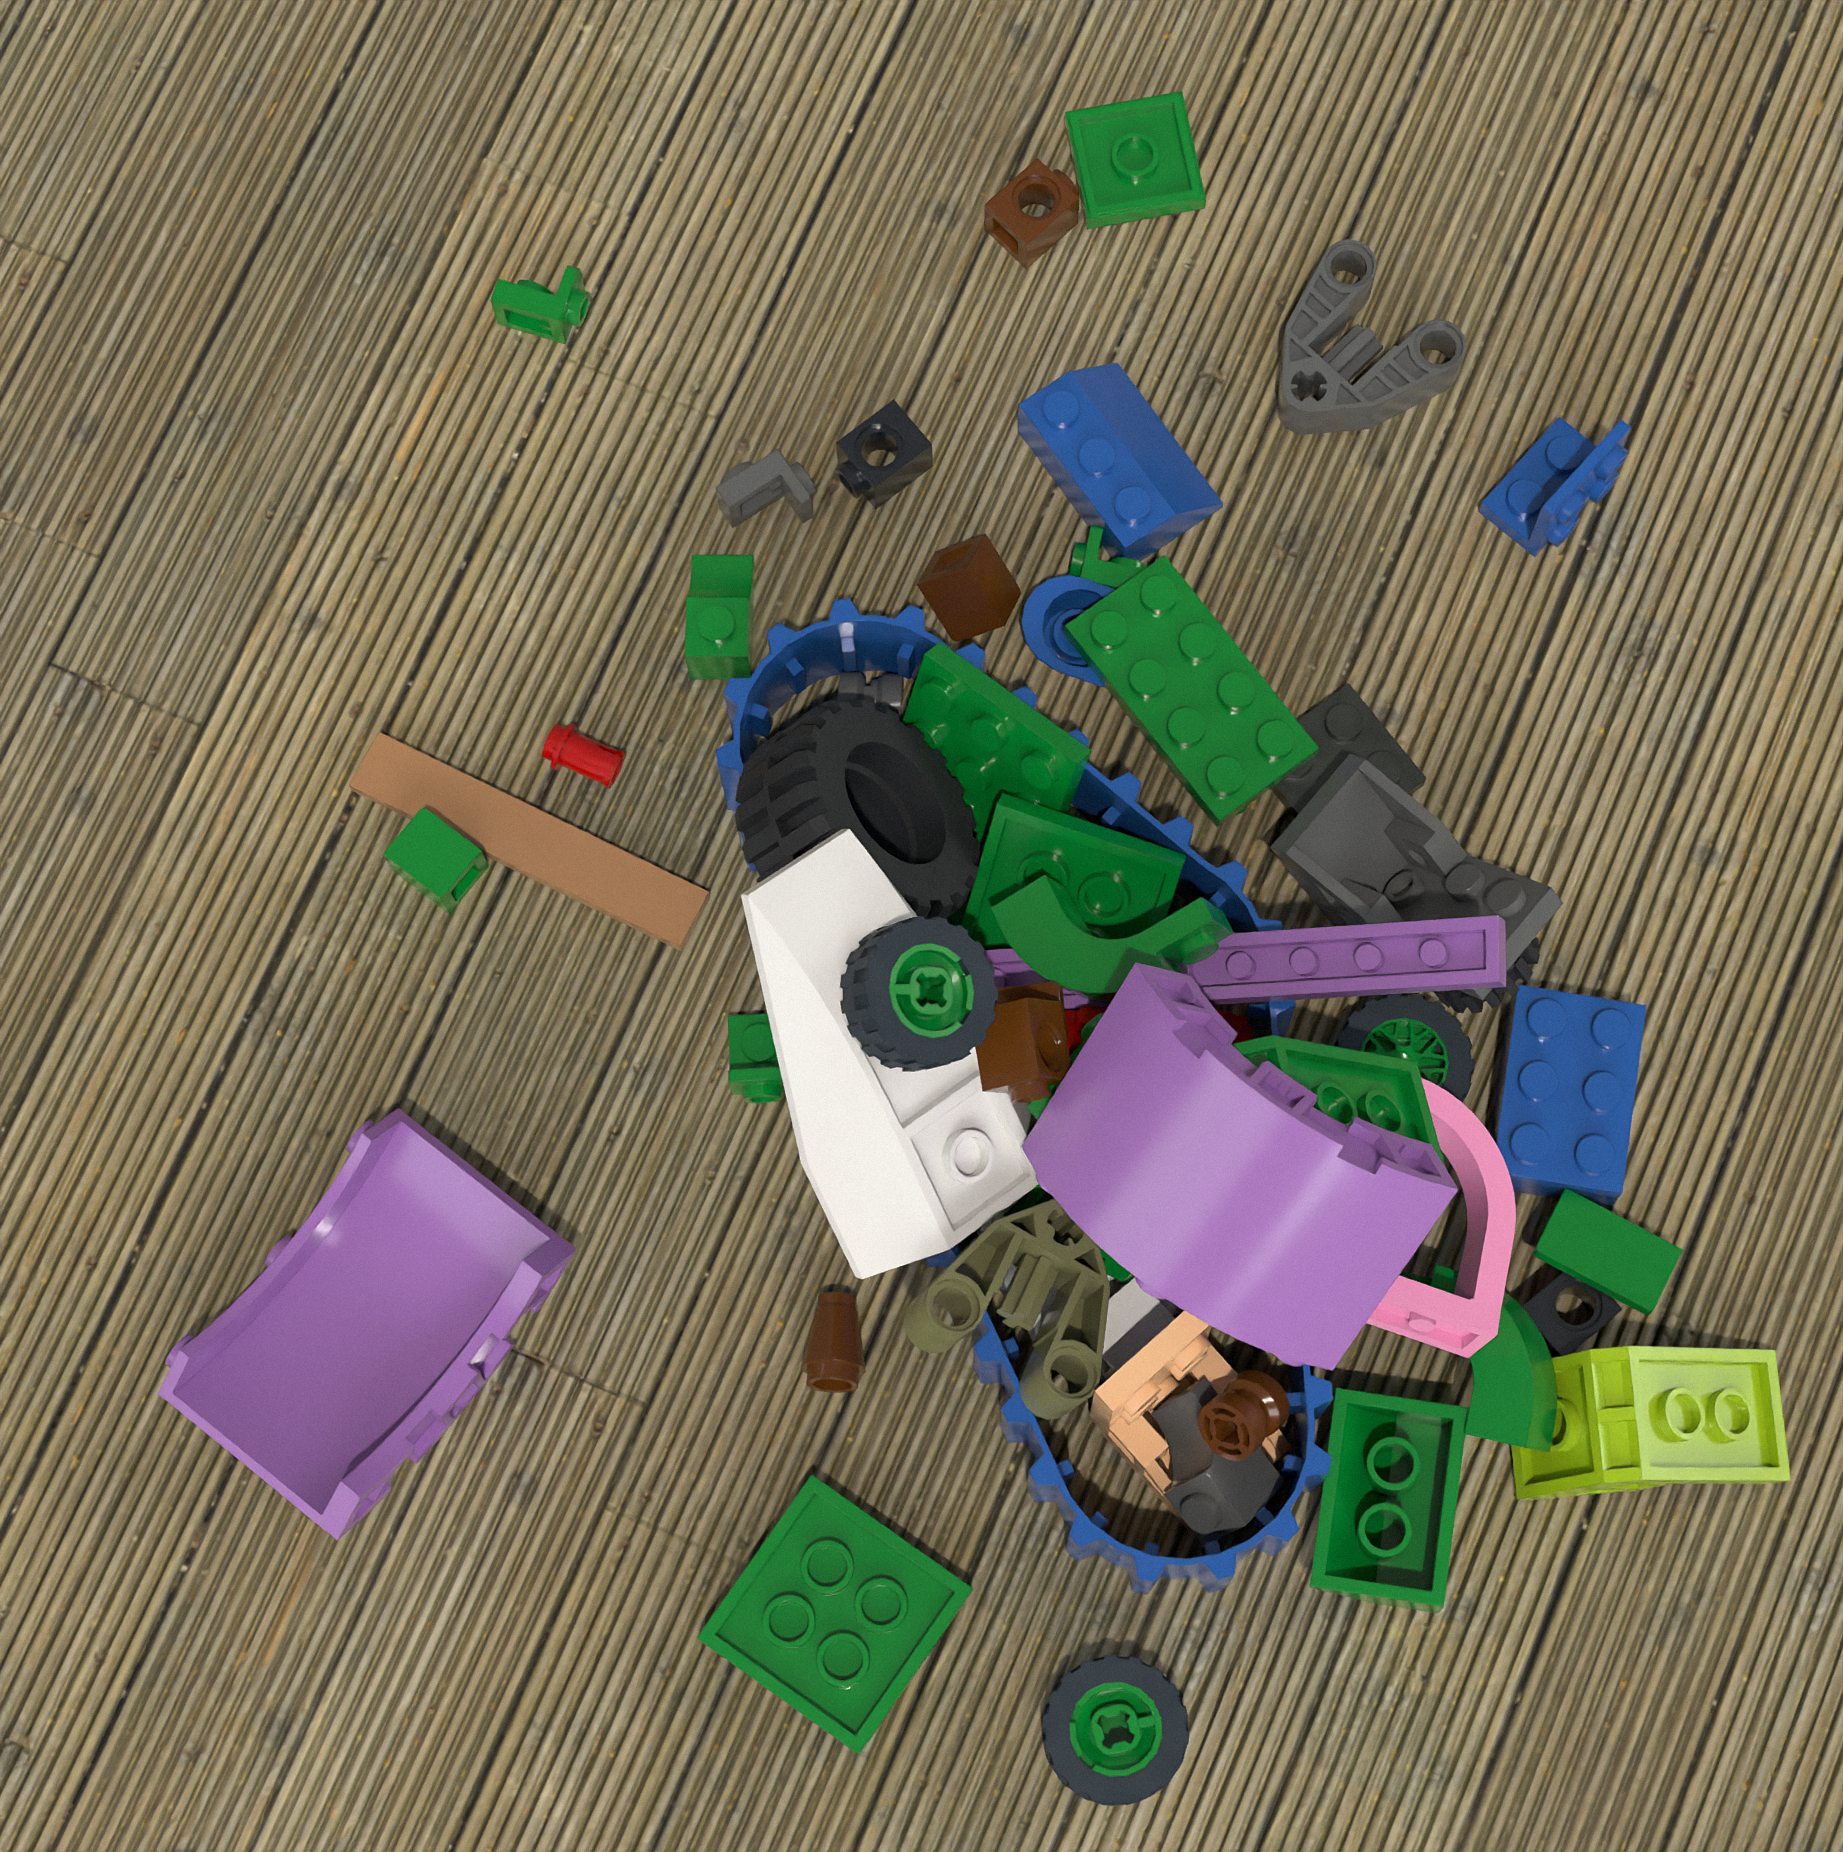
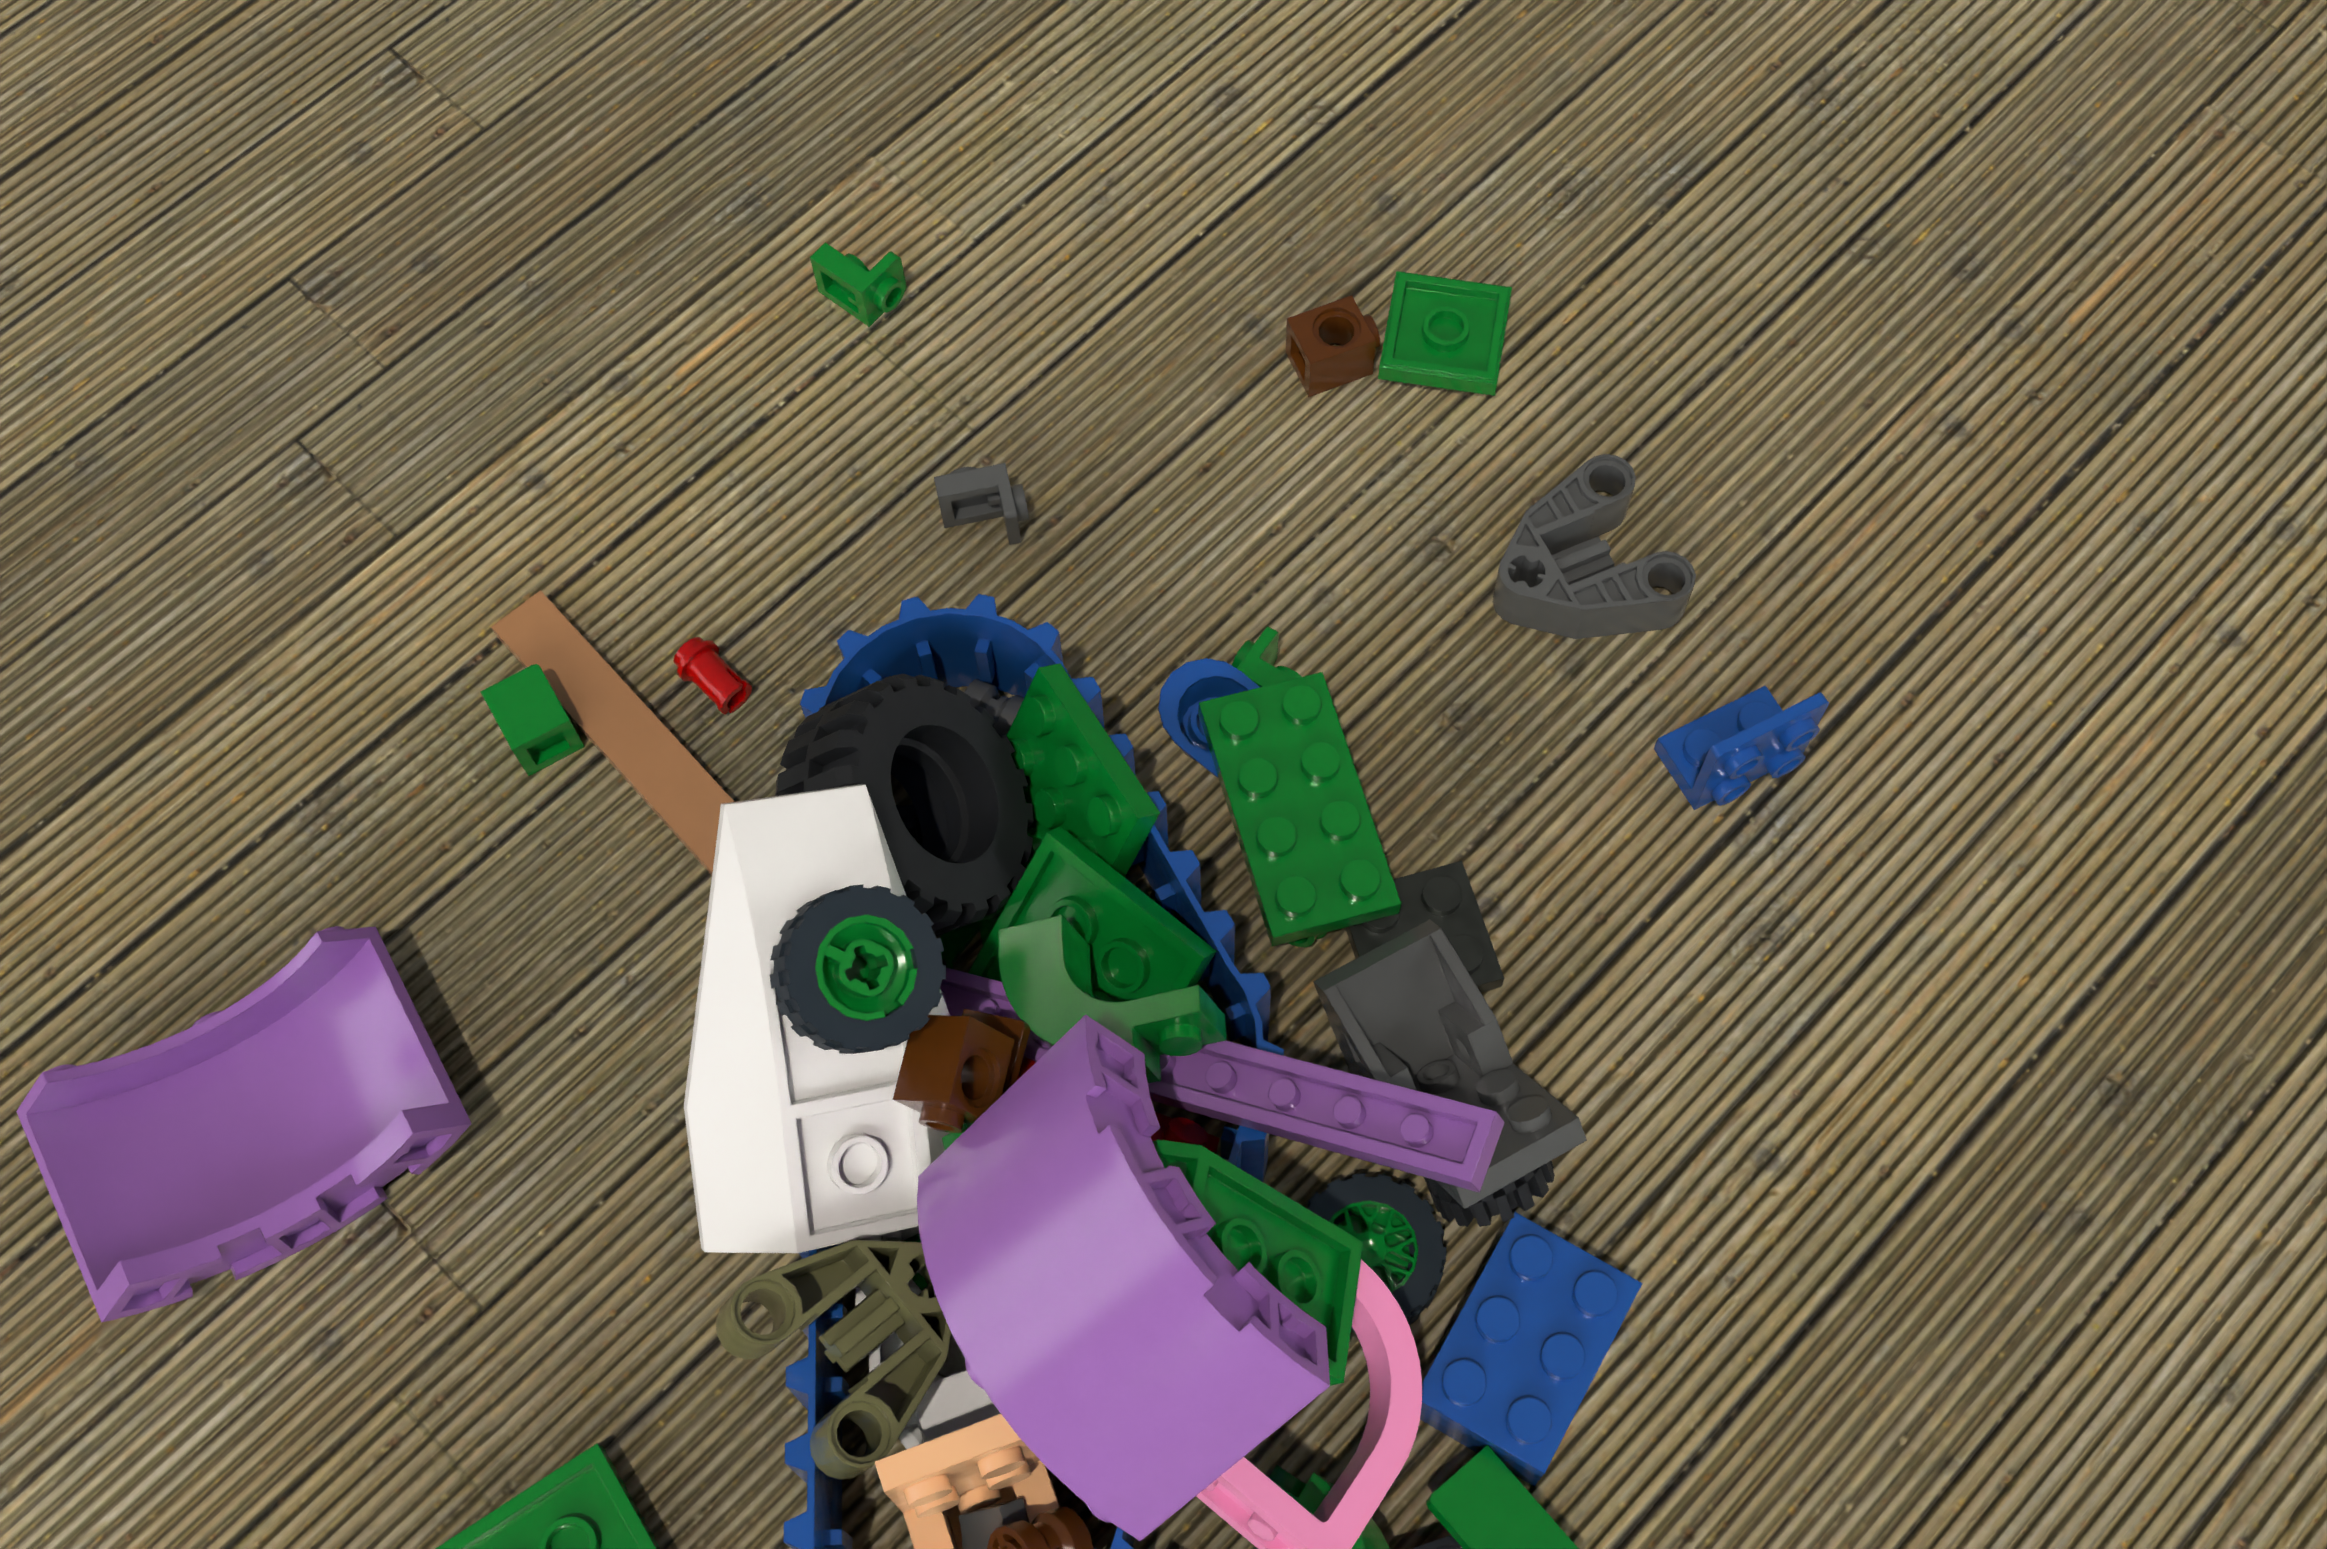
camera: 20 degrees right, 10 degrees down
green arch [685,555,755,680] -> none
reddish brown cone [801,1292,866,1393] -> none
black brick [835,399,933,509] -> none
reddish brown panel [917,533,1021,642] -> none
blue slope [1018,362,1223,562] -> none

